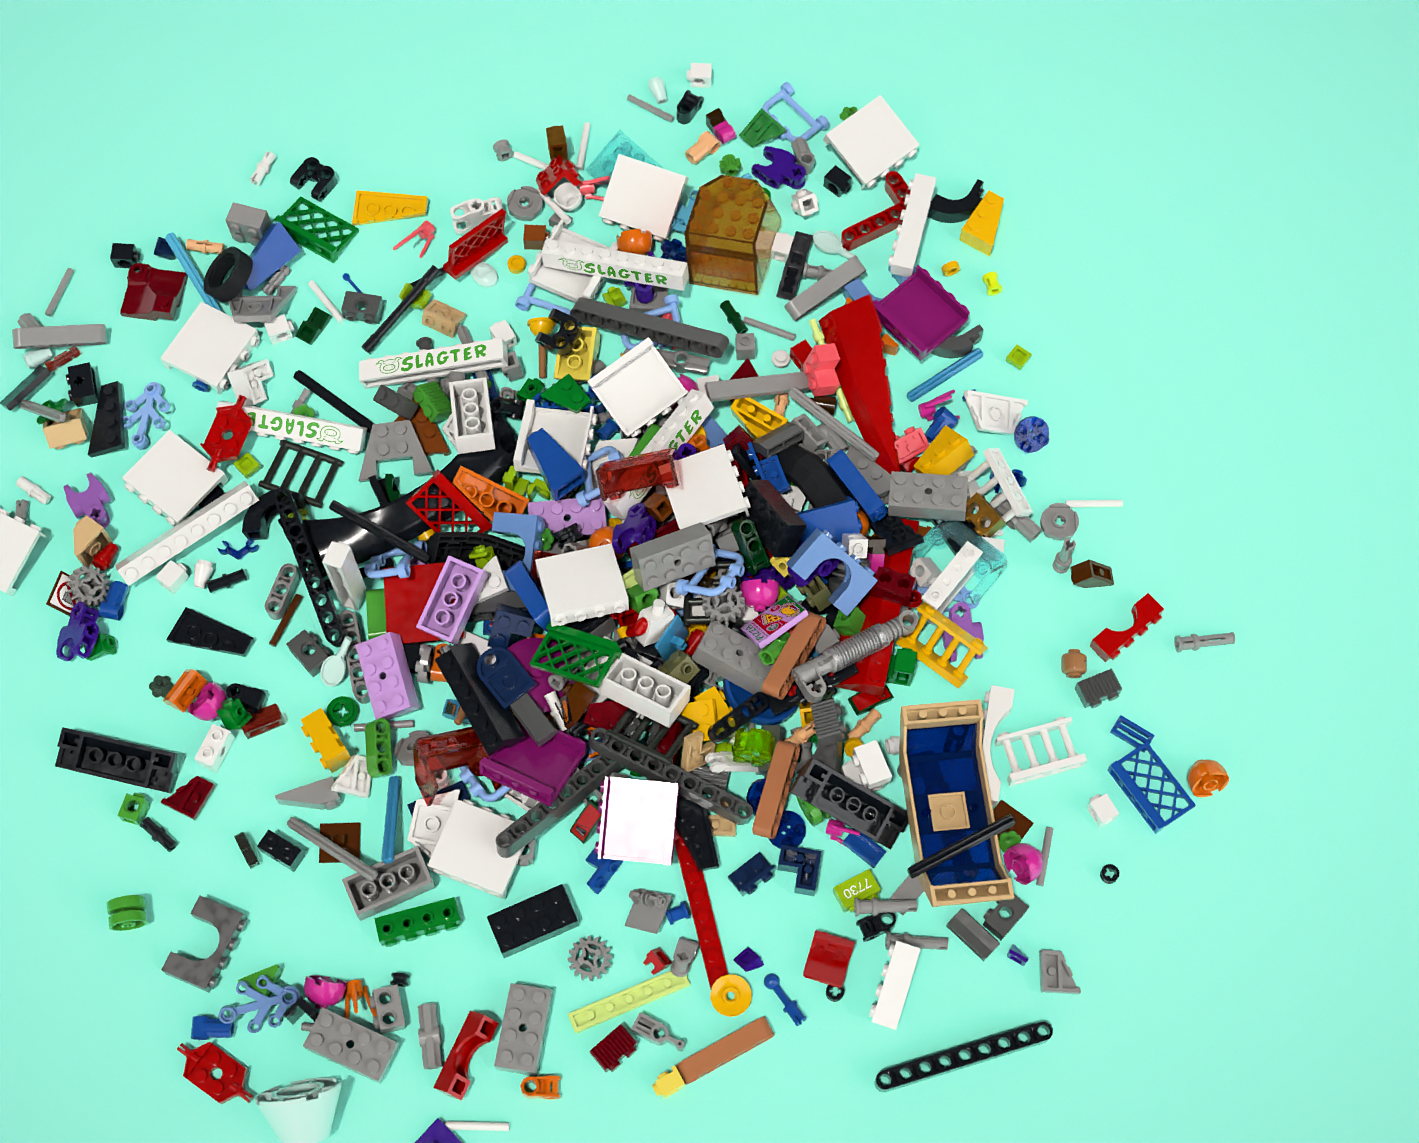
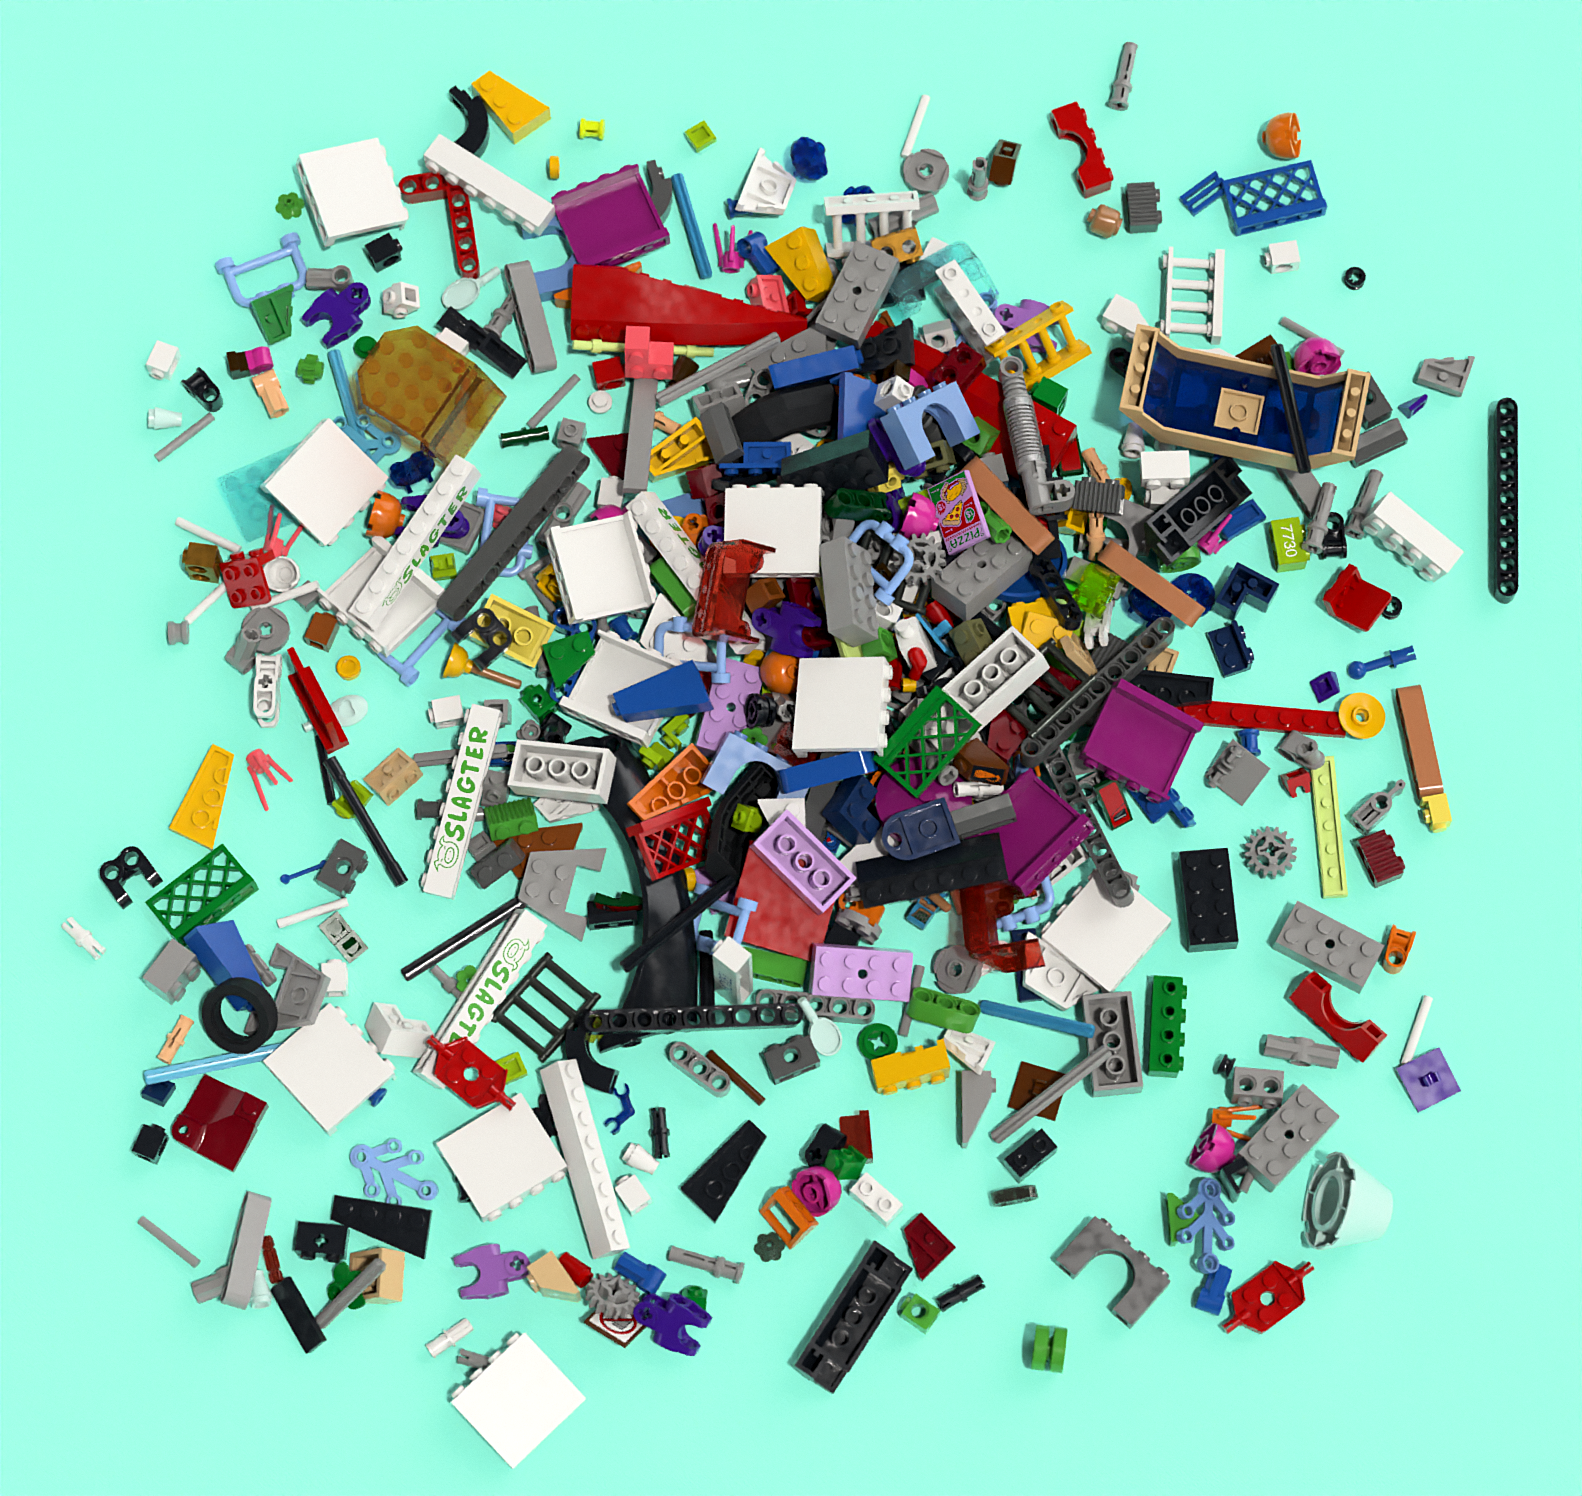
camera: 70 degrees left, 5 degrees up
none -> light grey piece [225,627,261,675]
none -> light grey pin [668,1245,745,1284]

